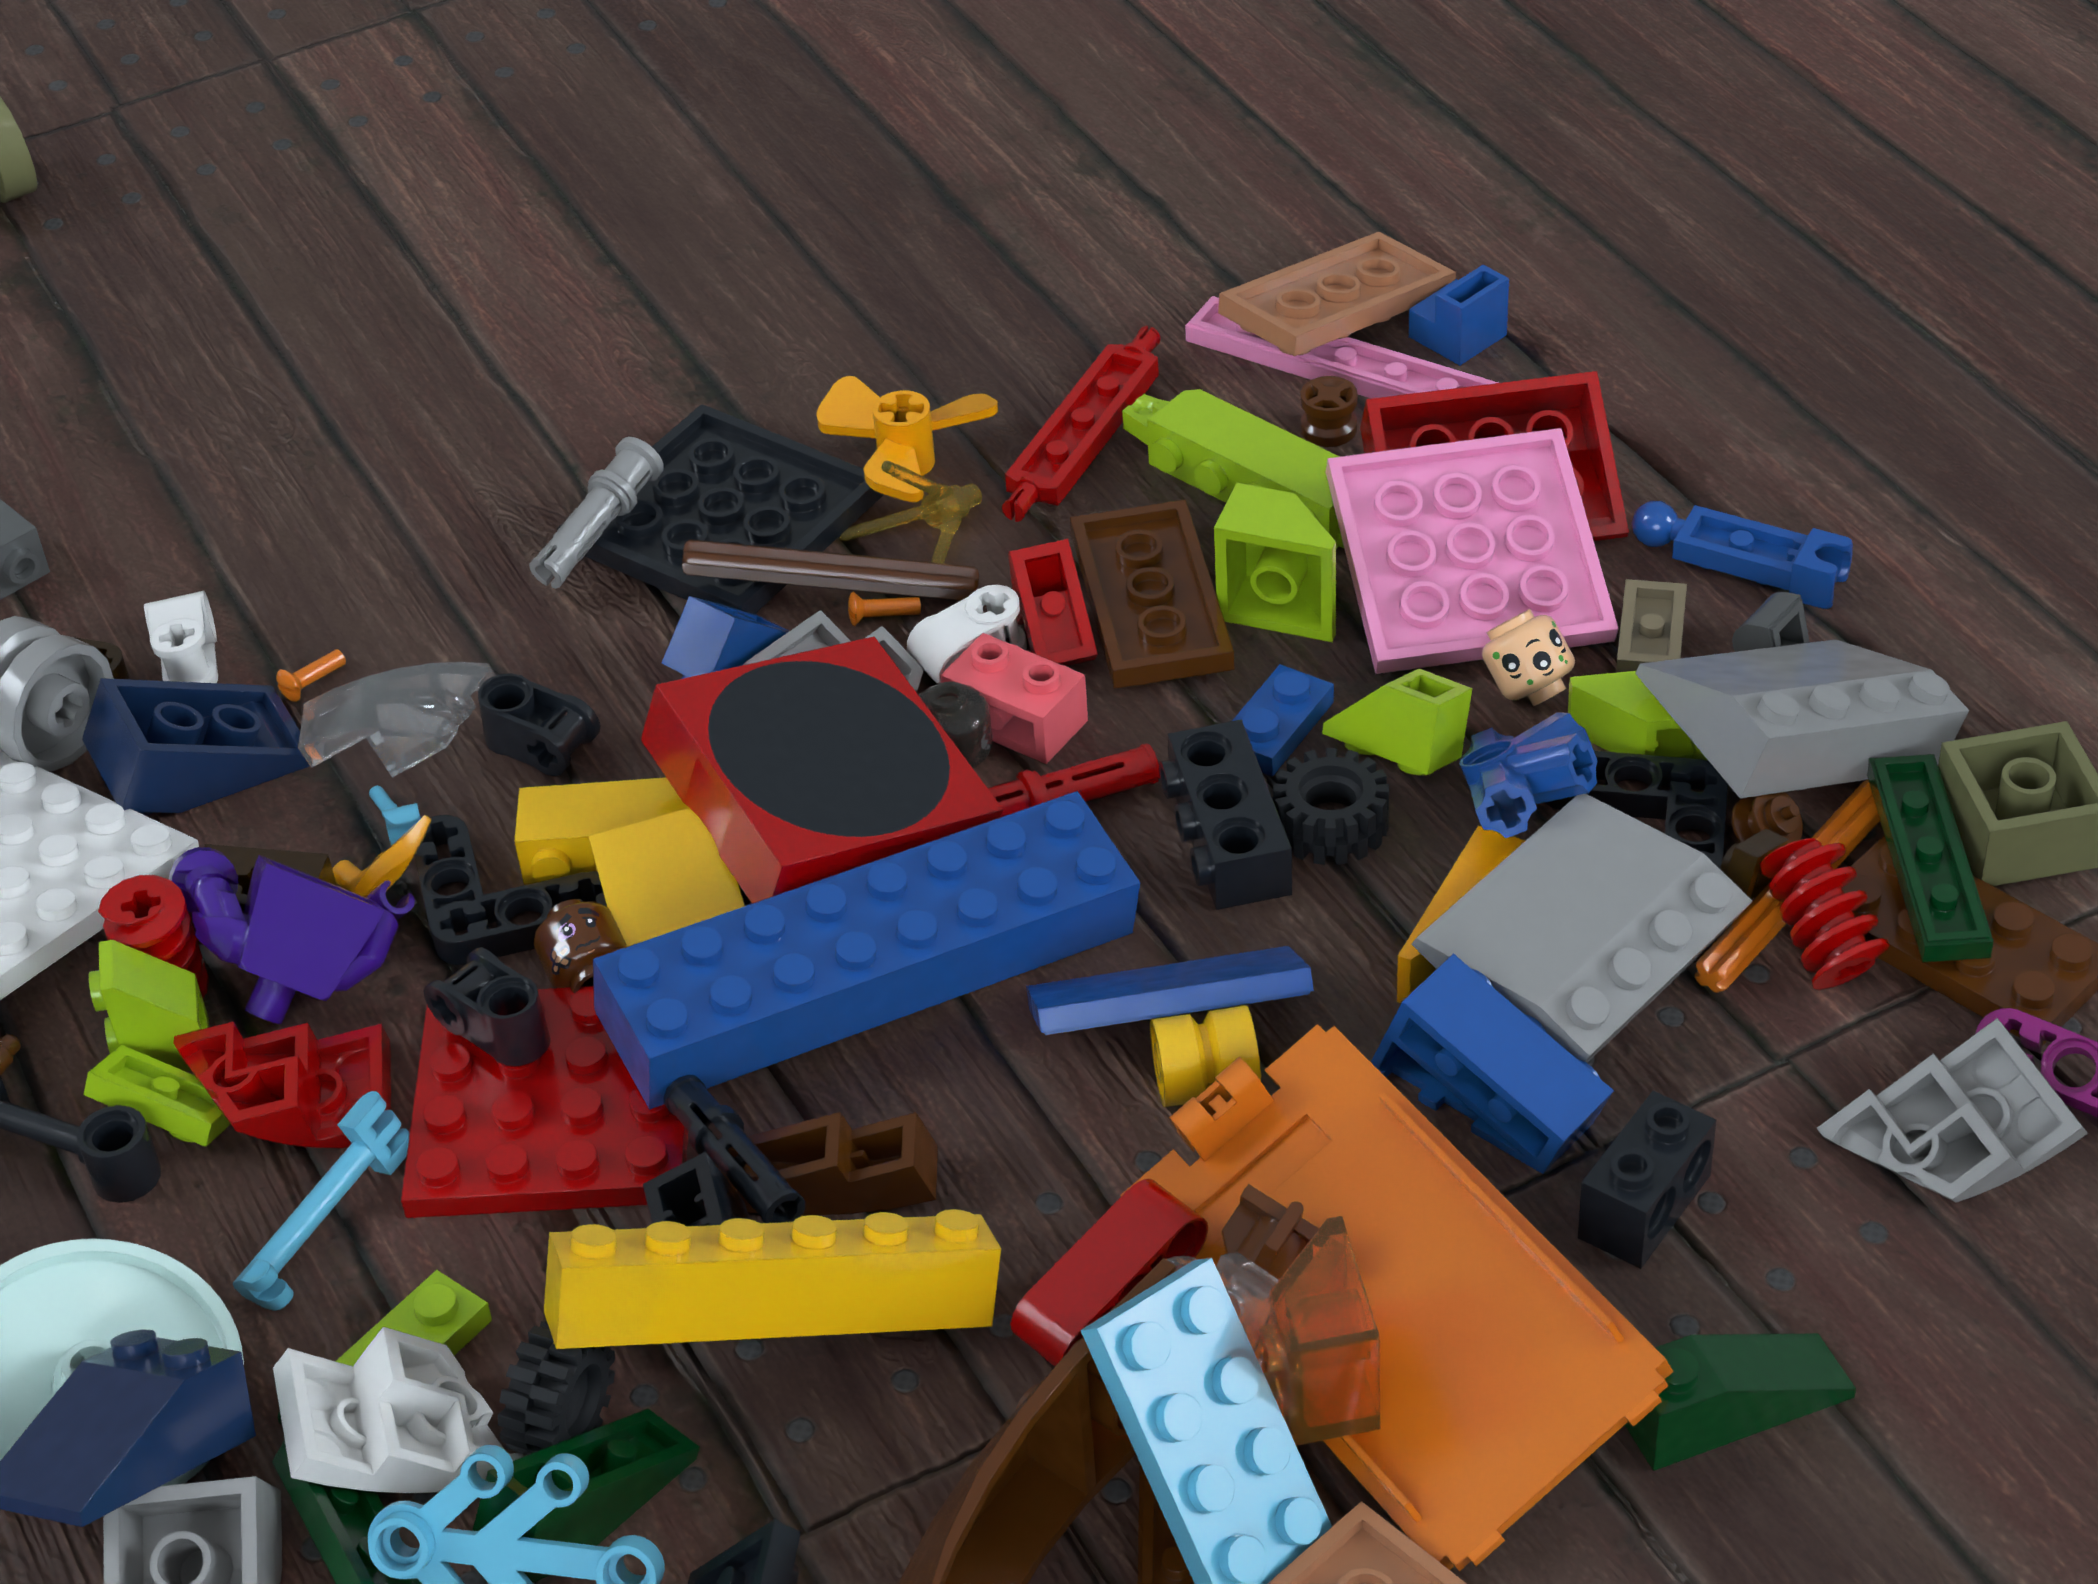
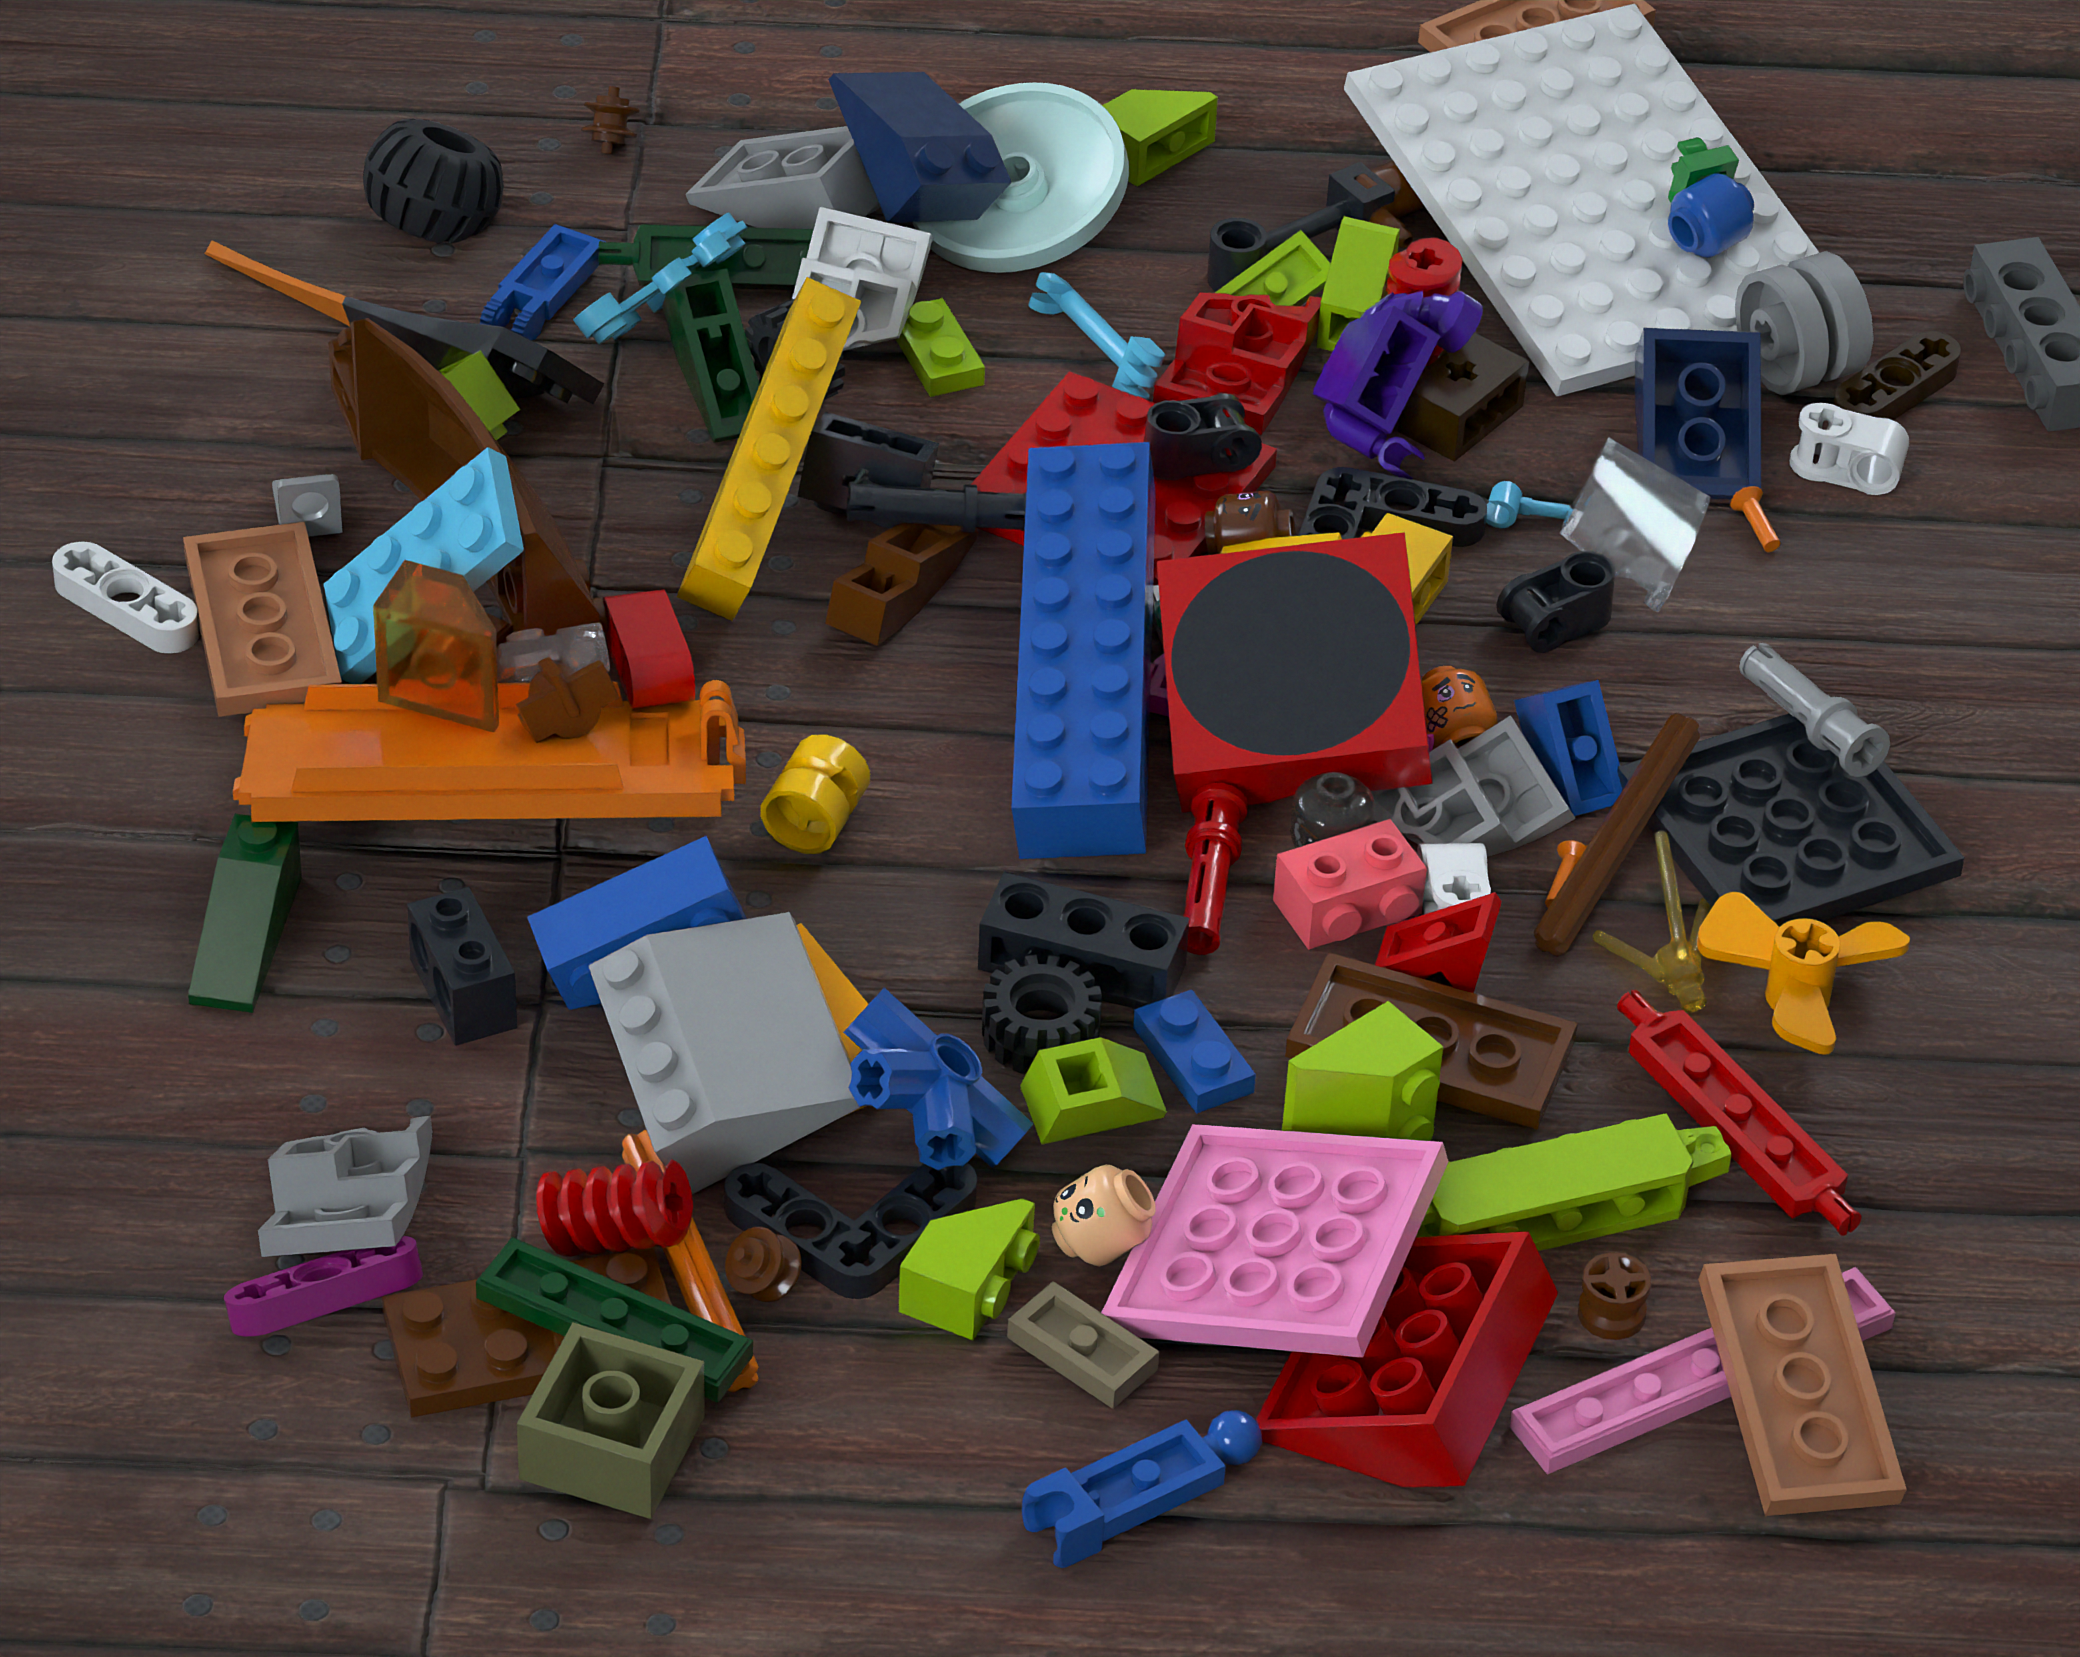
camera: 115 degrees right, 0 degrees up
light orange bar [333,815,432,898] -> none
blue tile [1026,946,1314,1035] -> none
blue piece [1409,265,1509,366] -> none
light grey slope [1635,639,1969,798] -> none
dark brown plate [1720,828,1789,901] -> none
dark grey brick [1732,592,1810,652] -> none

